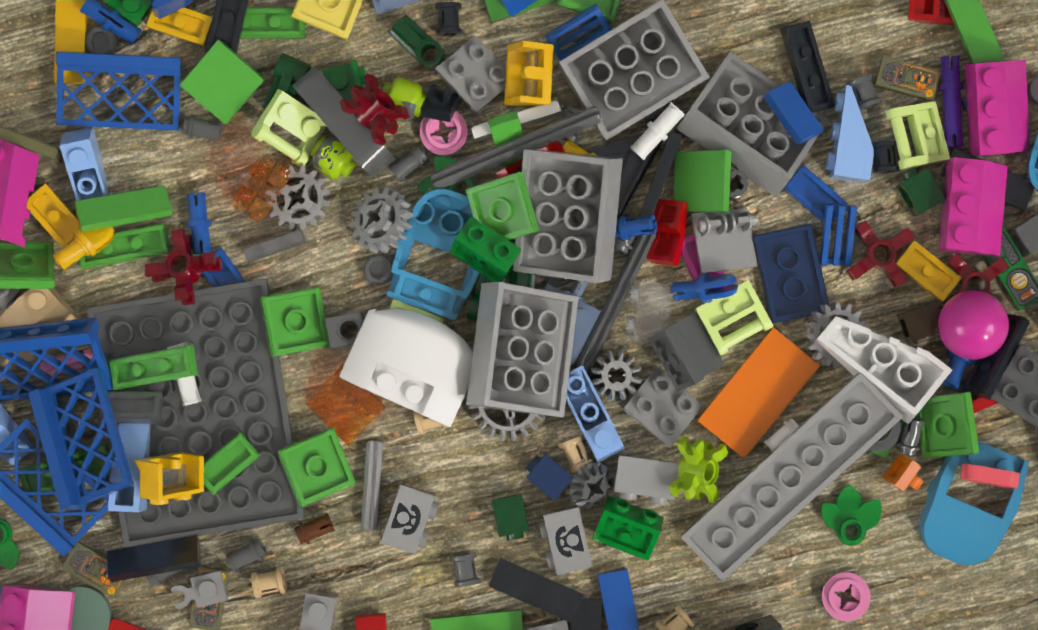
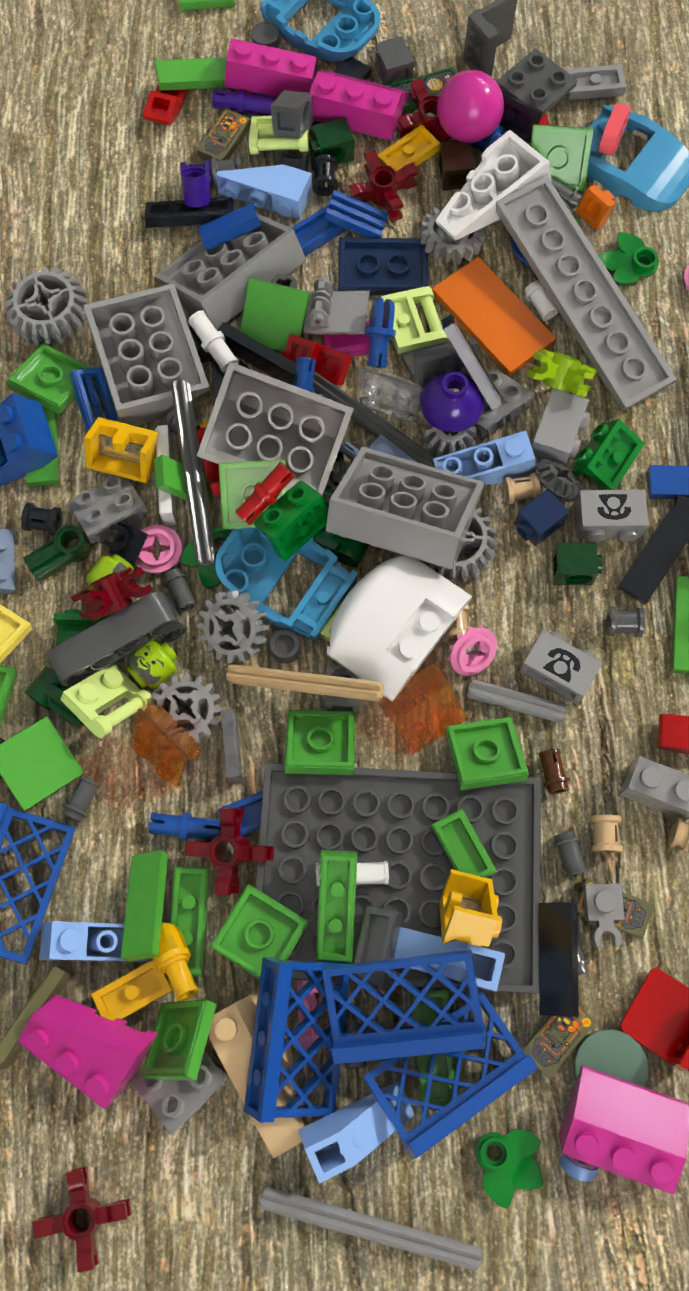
camera: 75 degrees left, 15 degrees down
none -> dark purple piece [180,160,213,207]
none -> bright green tile [210,884,310,979]
none -> tan axle [226,664,384,702]
none -> red pin [235,462,296,526]
none -> dark grey brick [271,90,313,138]
none -> black bush [311,154,339,196]
none -> dark purple piece [420,371,485,432]
none -> tile [441,314,502,410]
none -> bright pink gear [447,625,497,676]

